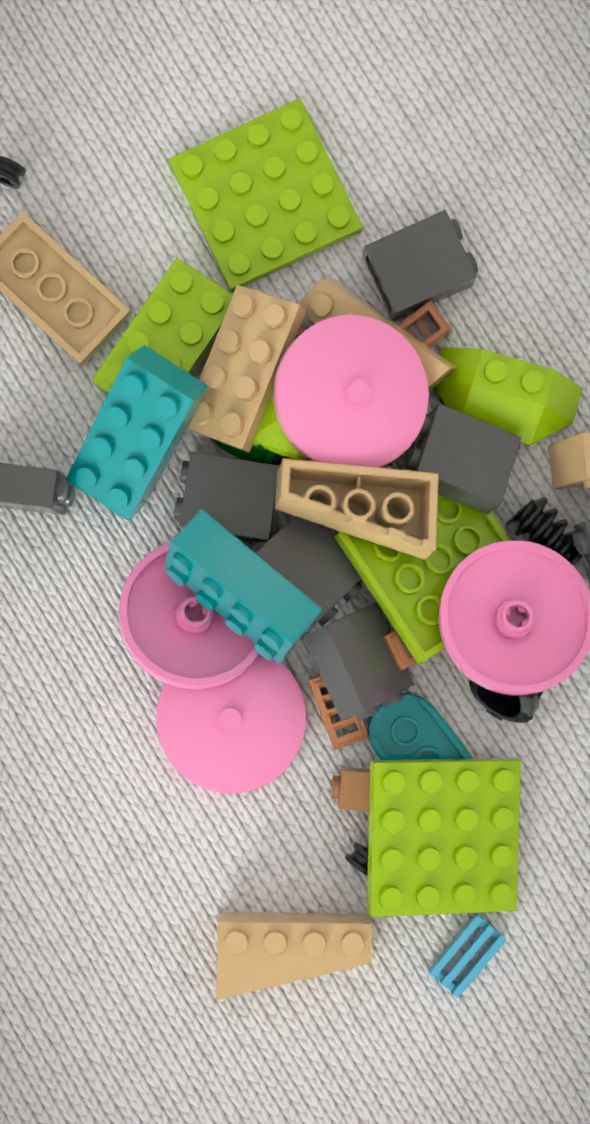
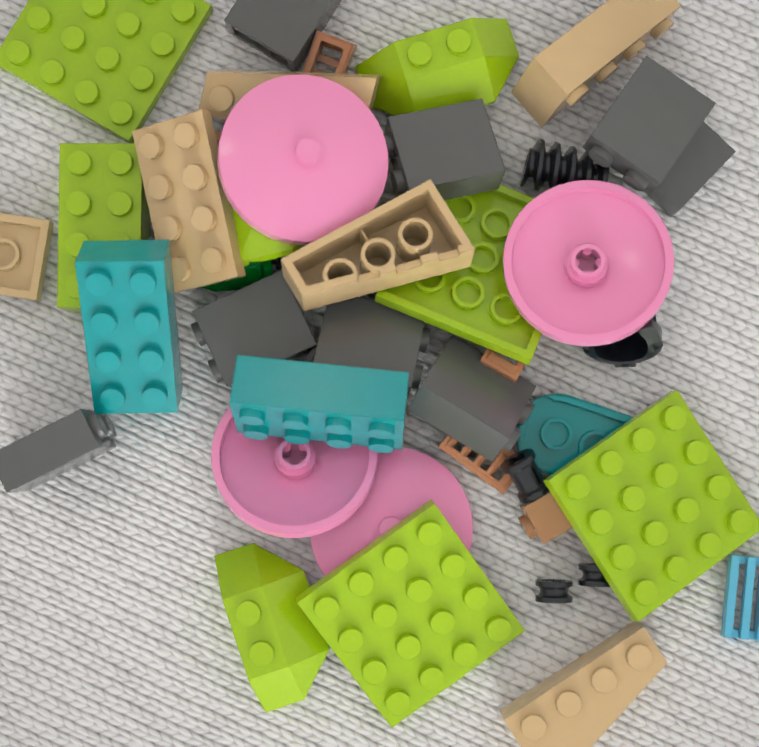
camera: 30 degrees left, 0 degrees up
none -> lime wedge [214,543,330,712]
none -> lime plate [295,500,525,728]
none -> black bush [500,449,549,503]
none -> black bush [535,579,573,603]

